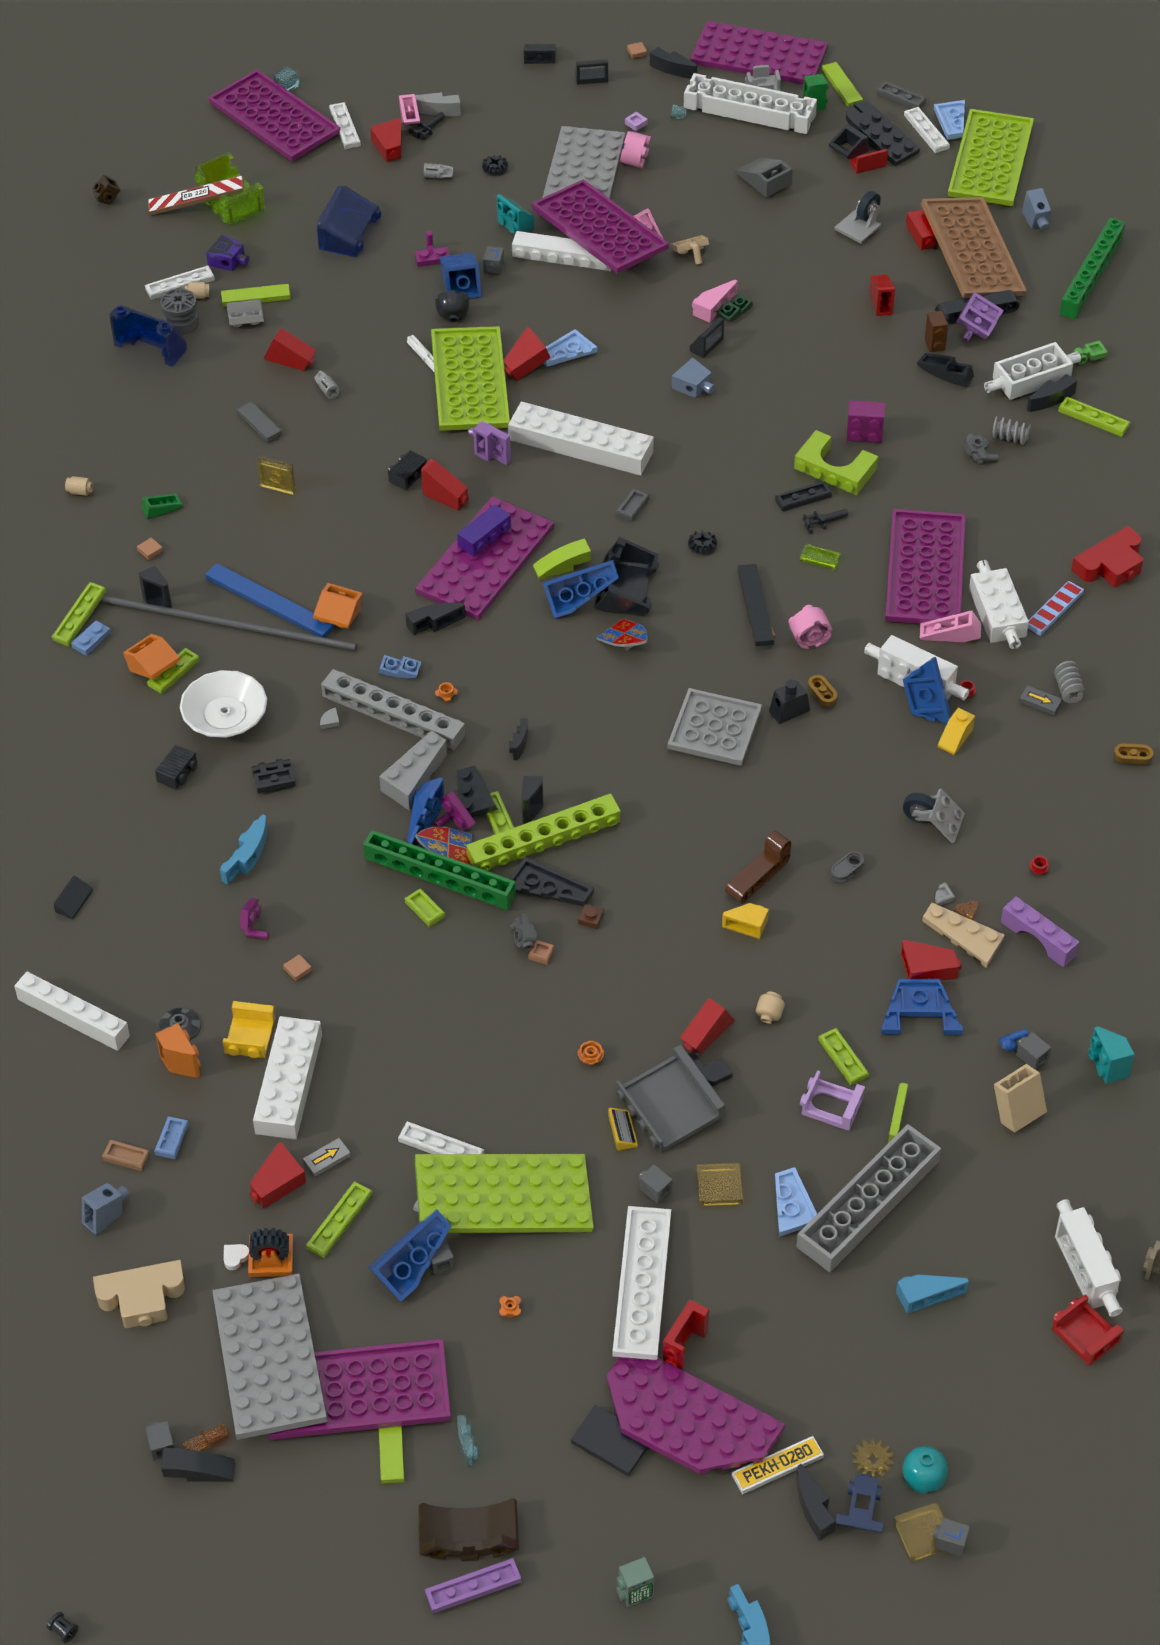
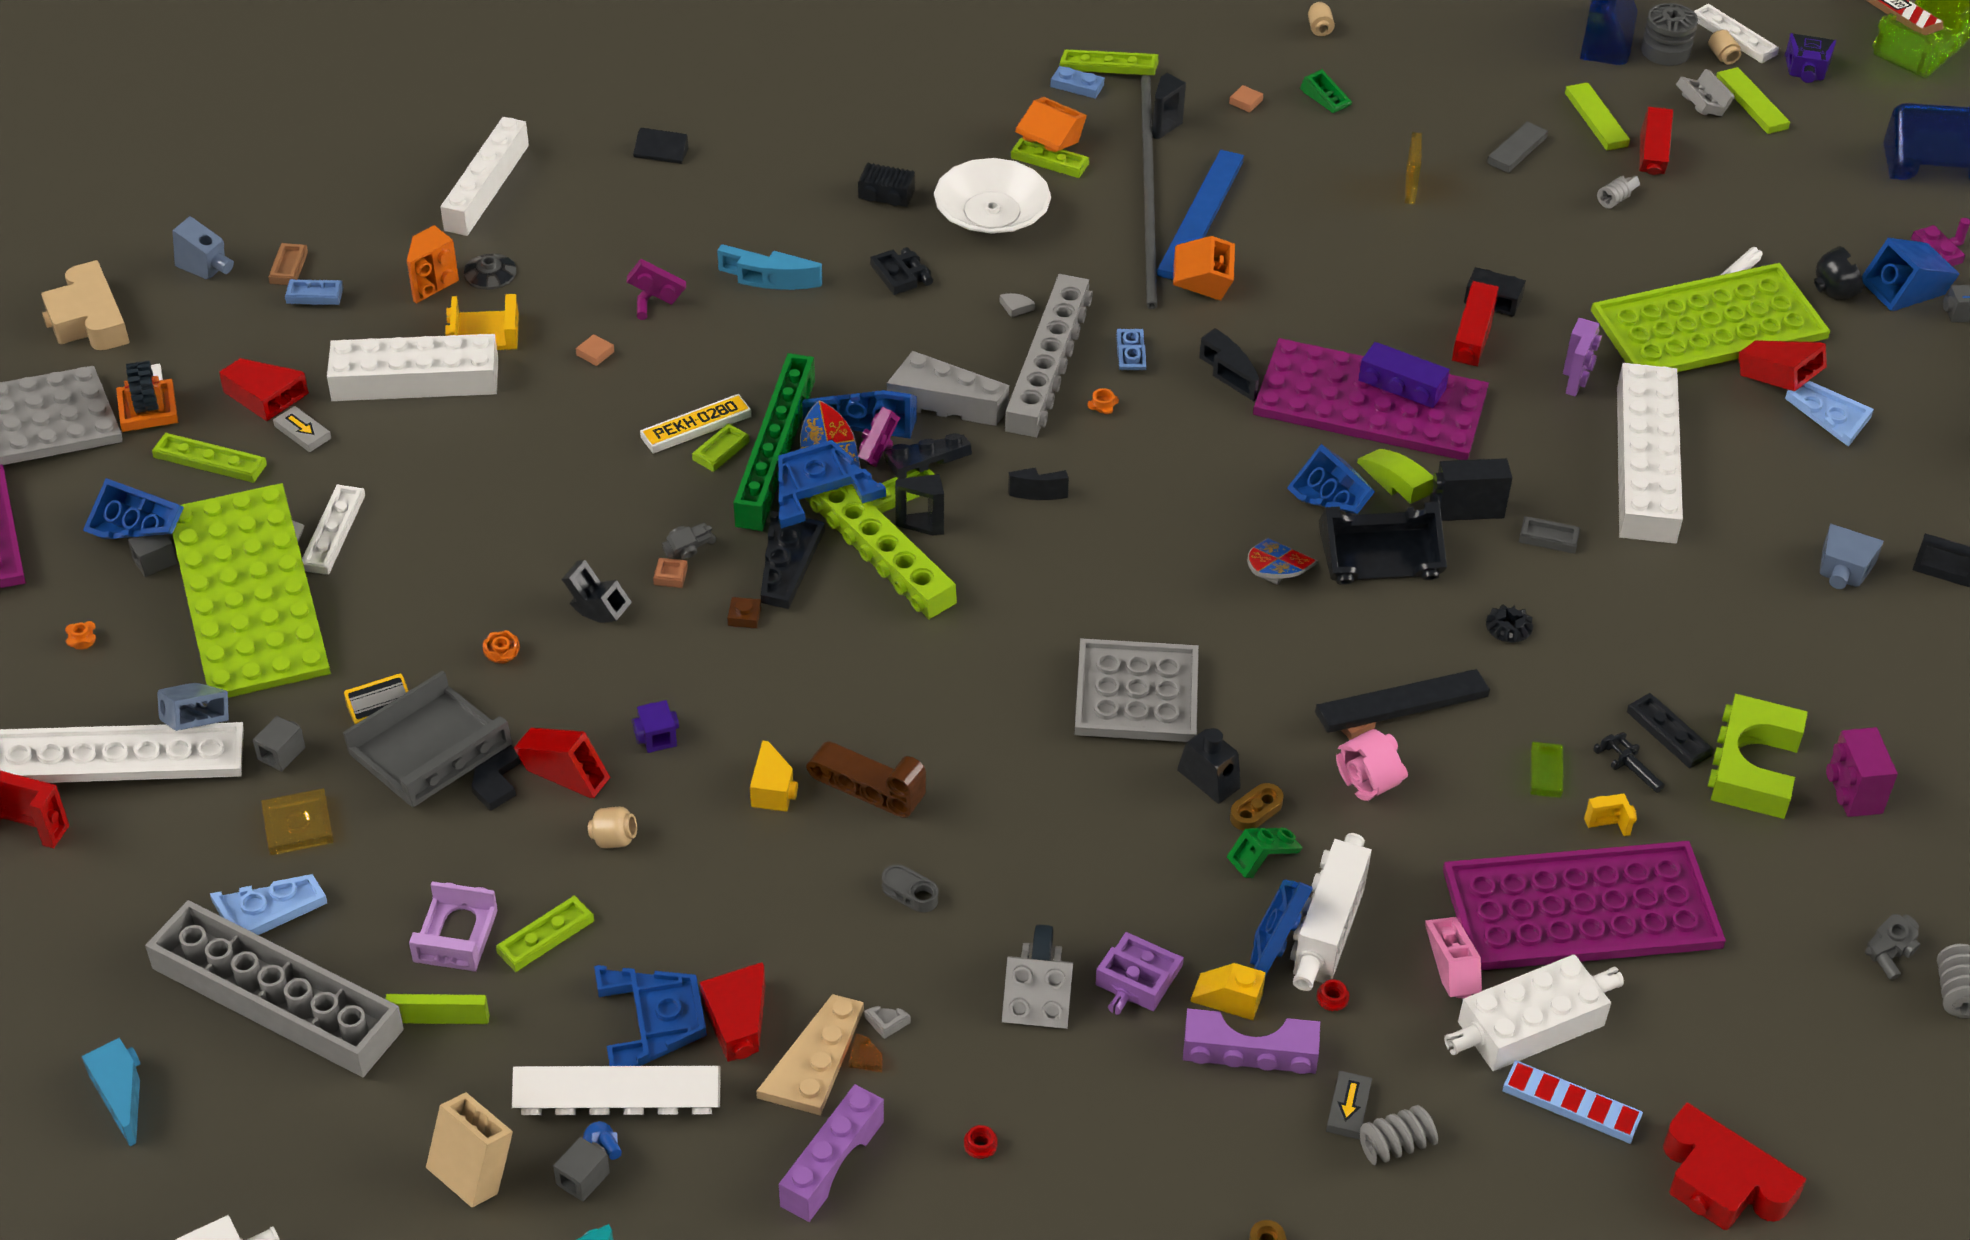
camera: 75 degrees right, 5 degrees down
none -> sand blue torso [157,683,229,731]
none -> white brick [512,1066,721,1115]
none -> black brick [561,560,632,623]
none -> dark purple brick [632,700,679,753]
none -> tile [640,394,752,454]
none -> blue wing [778,440,886,528]
none -> medium lavender plate [1095,932,1184,1015]
none -> medium lavender arch [1183,1008,1320,1074]
none -> green bracket [1227,827,1303,878]
none -> black brick [1430,458,1513,521]
none -> lime tile [1565,82,1630,151]
none -> yellow bracket [1584,793,1637,836]

